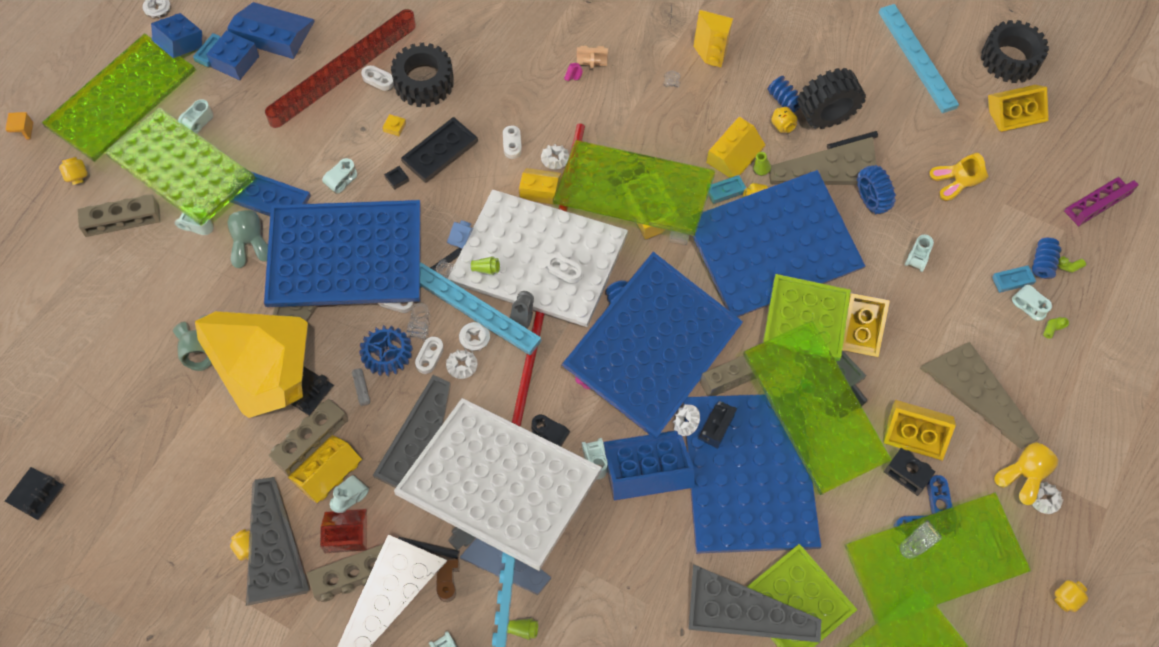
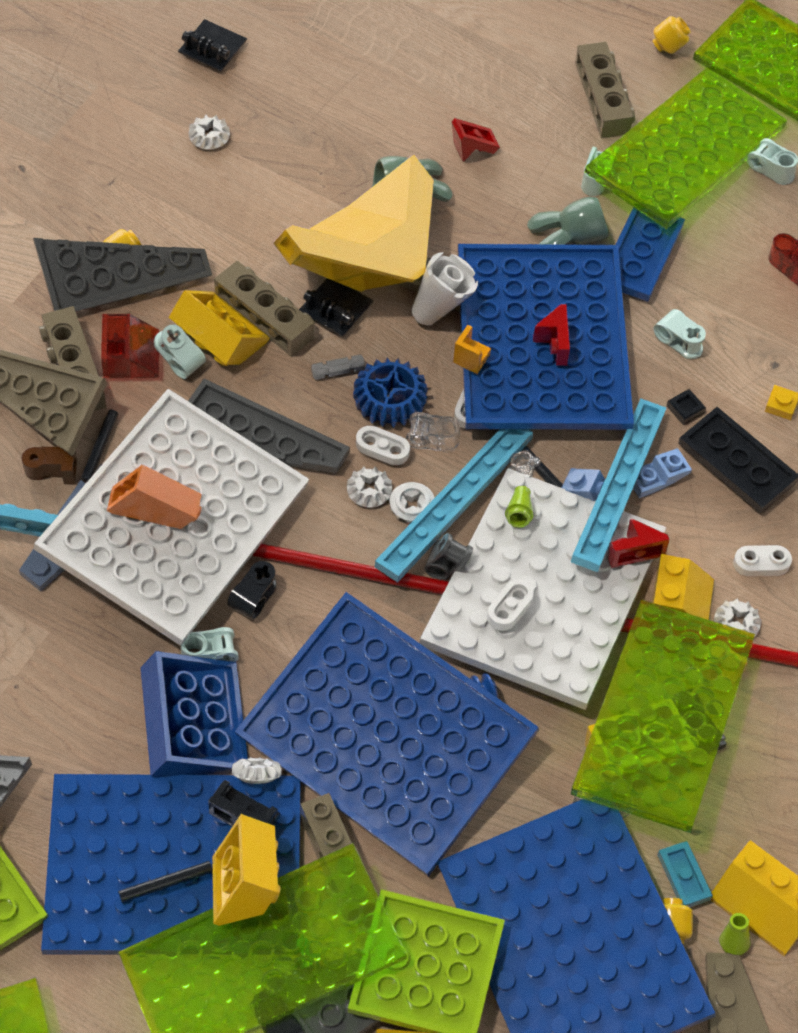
camera: 90 degrees right, 5 degrees down
none -> orange slope [107,464,202,529]
none -> black bar [118,861,213,903]
none -> white gear [189,115,230,150]
none -> yellow slope [212,814,280,926]
none -> white cone [412,252,478,325]
none -> red slope [451,118,500,162]
none -> light orange panel [453,325,491,374]
none -> red slope [533,304,570,365]
none -> medium azure plate [571,398,666,572]
none -> red slope [607,519,670,568]
none -> light blue slope [633,448,692,498]

